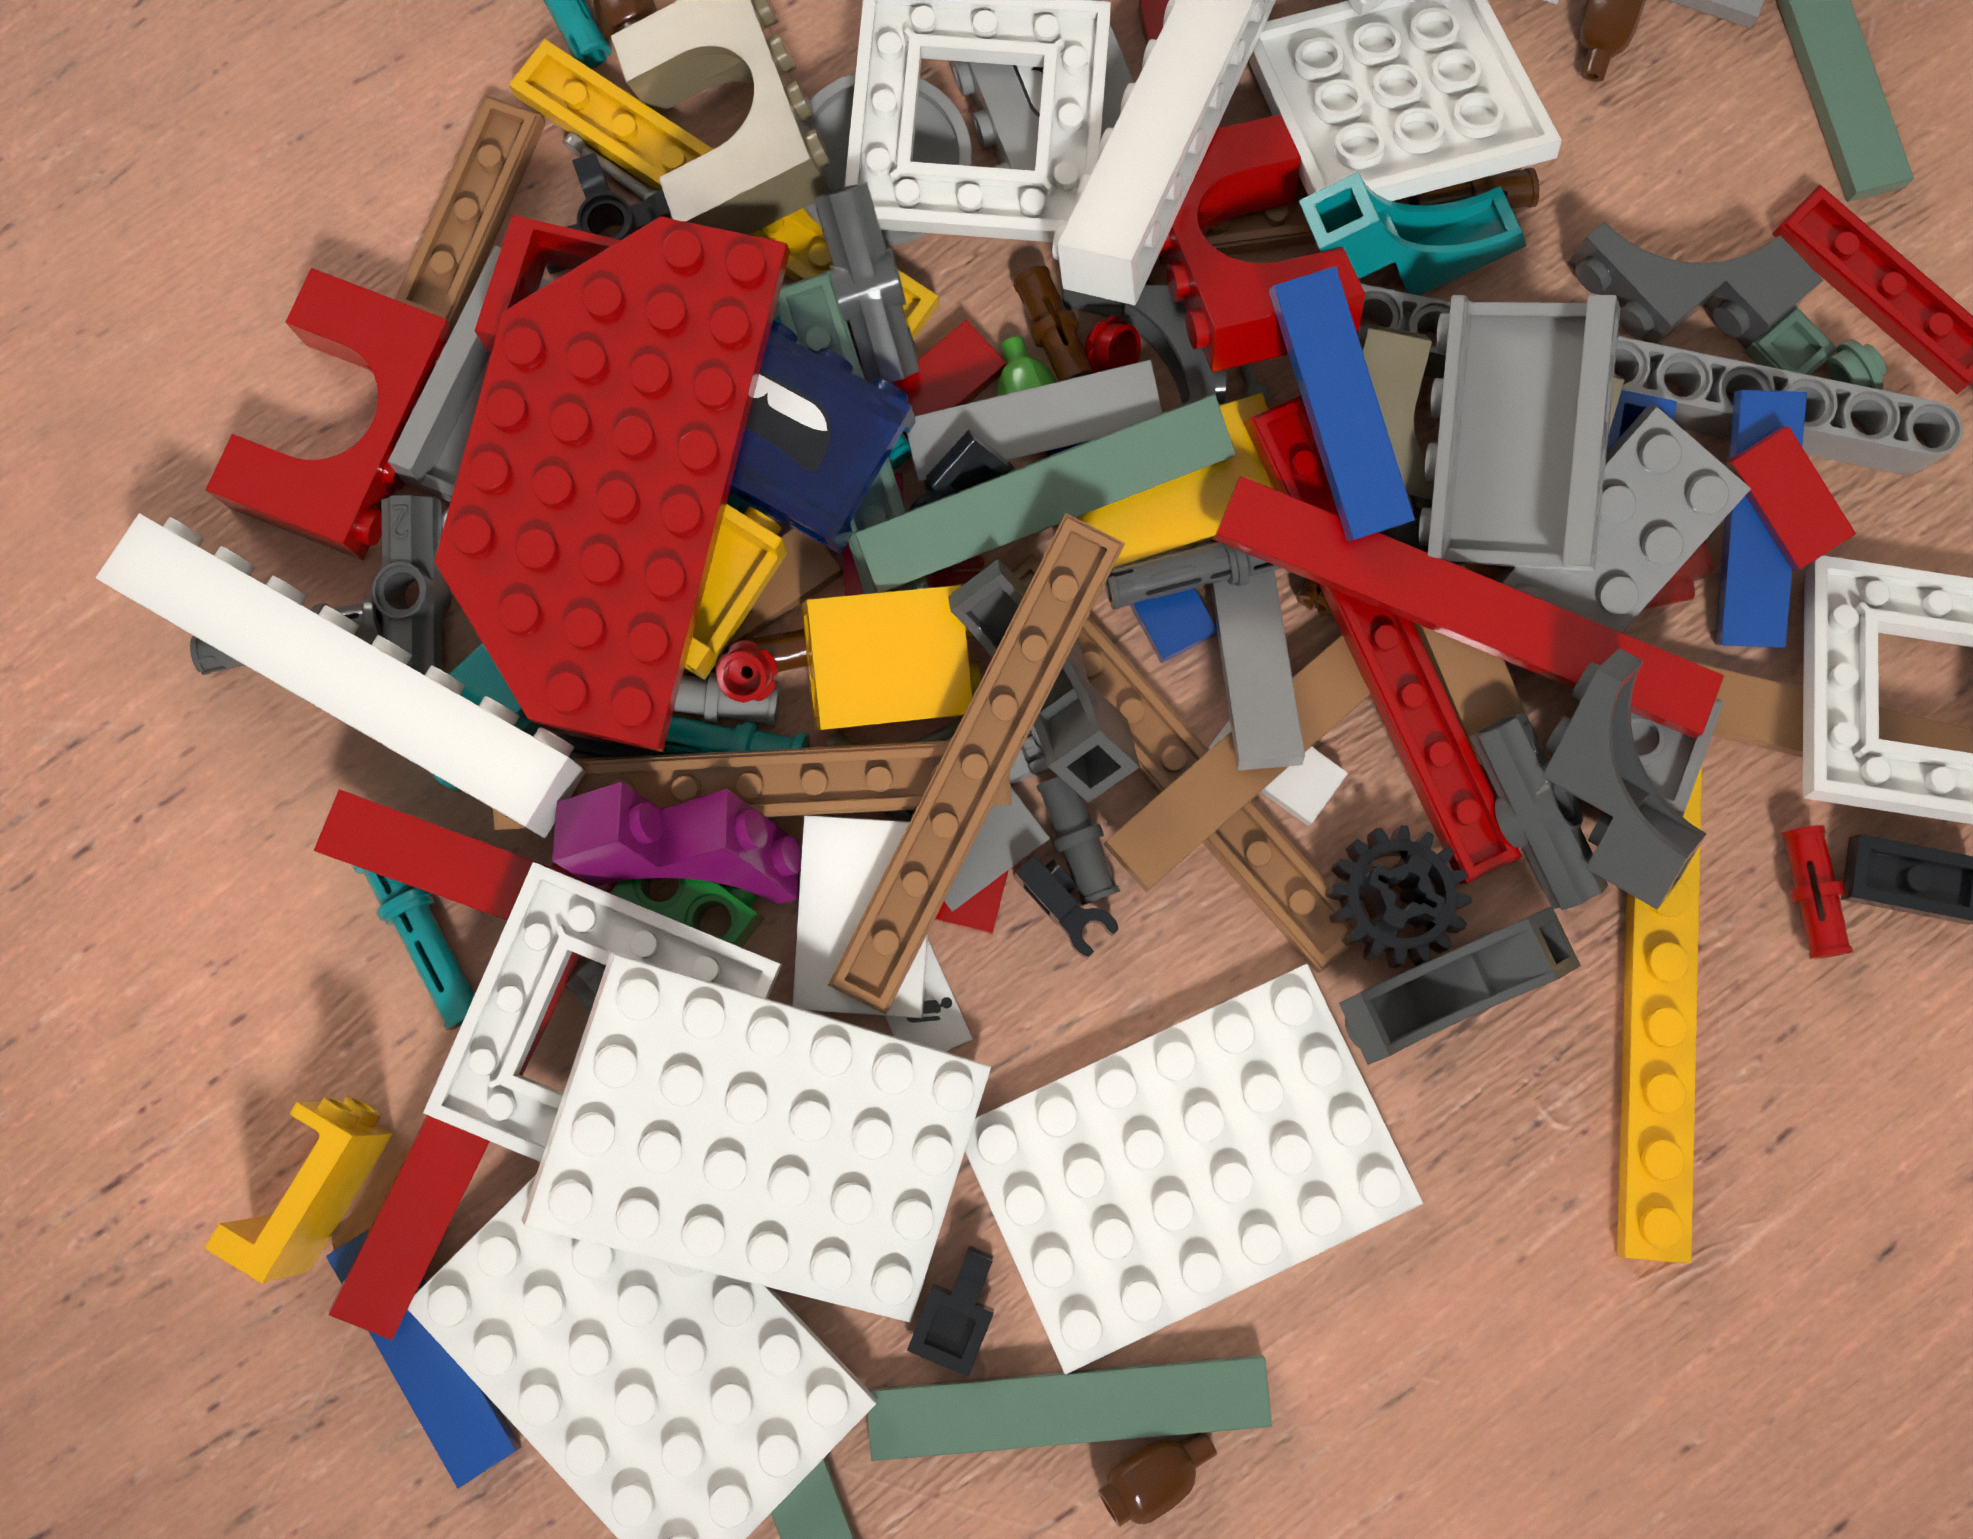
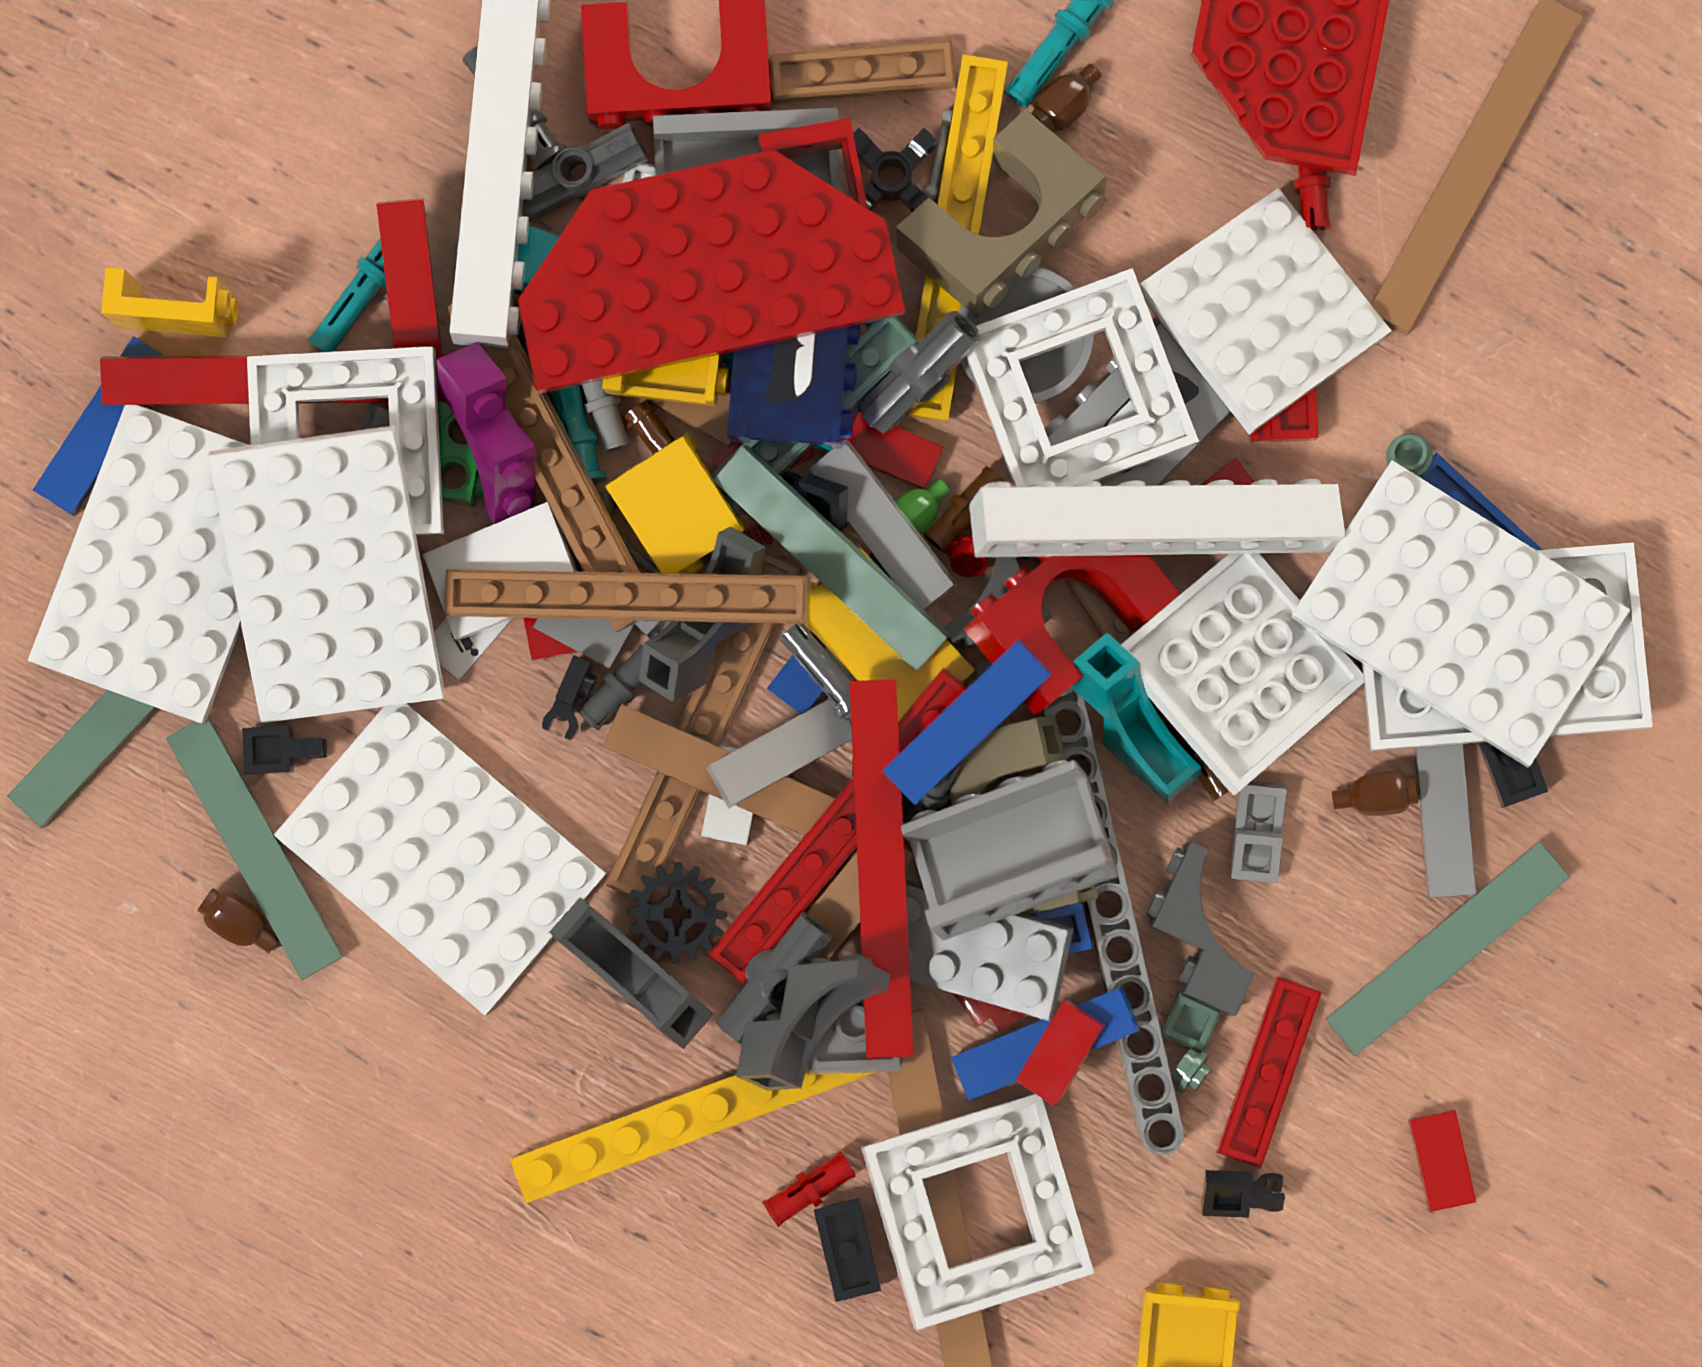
camera: 65 degrees right, 5 degrees up
red plate [716,640,778,703] -> none
none -> light grey slope [1230,781,1287,883]

